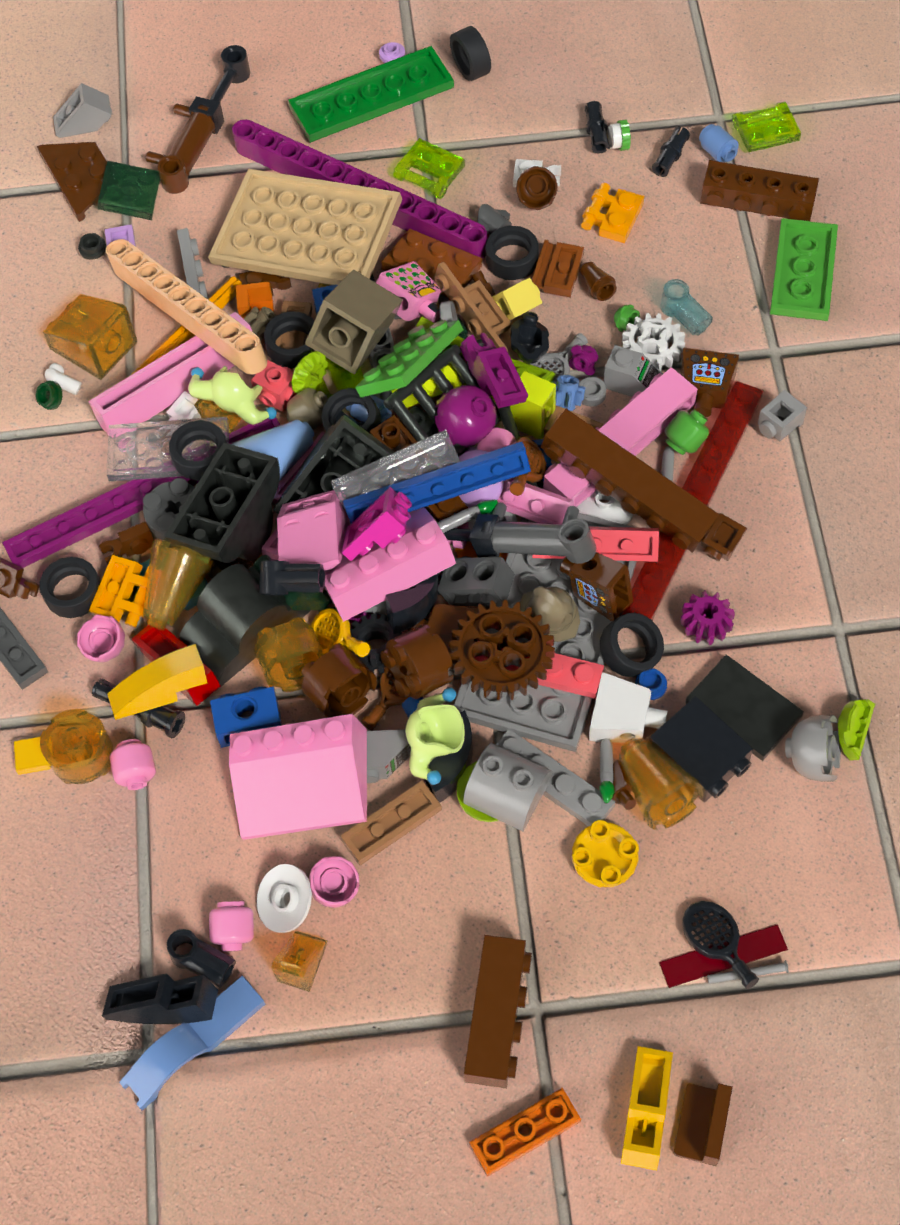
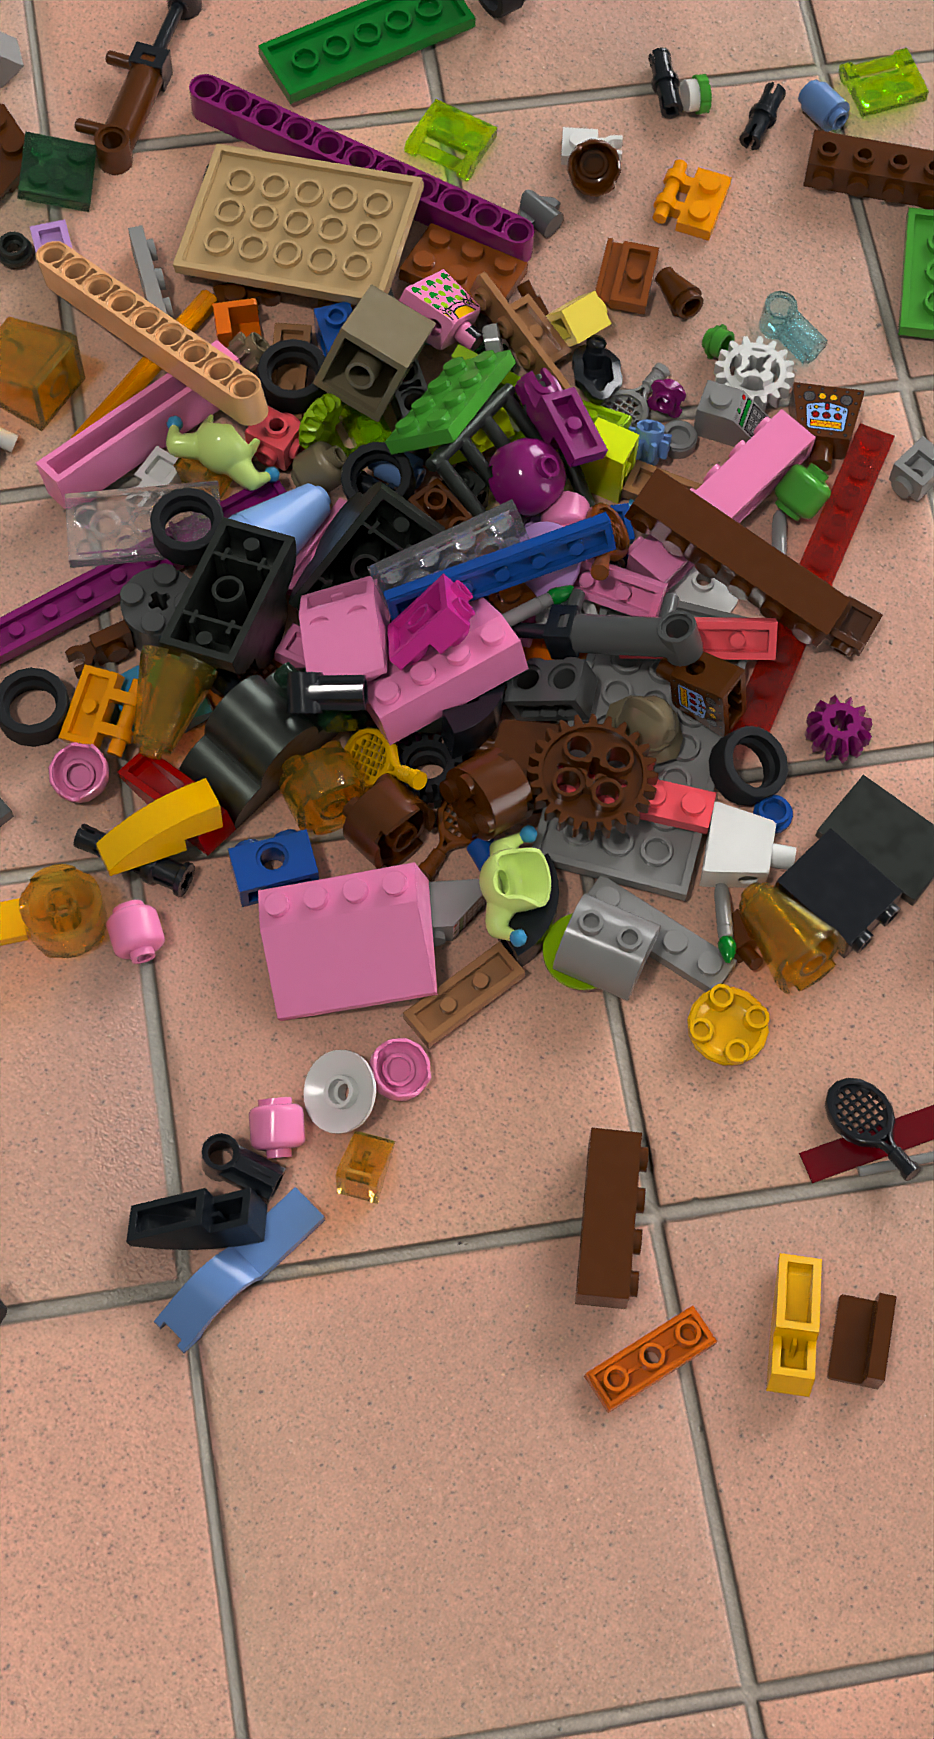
camera: 10 degrees left, 5 degrees up
black tyre [485,225,539,280] -> none

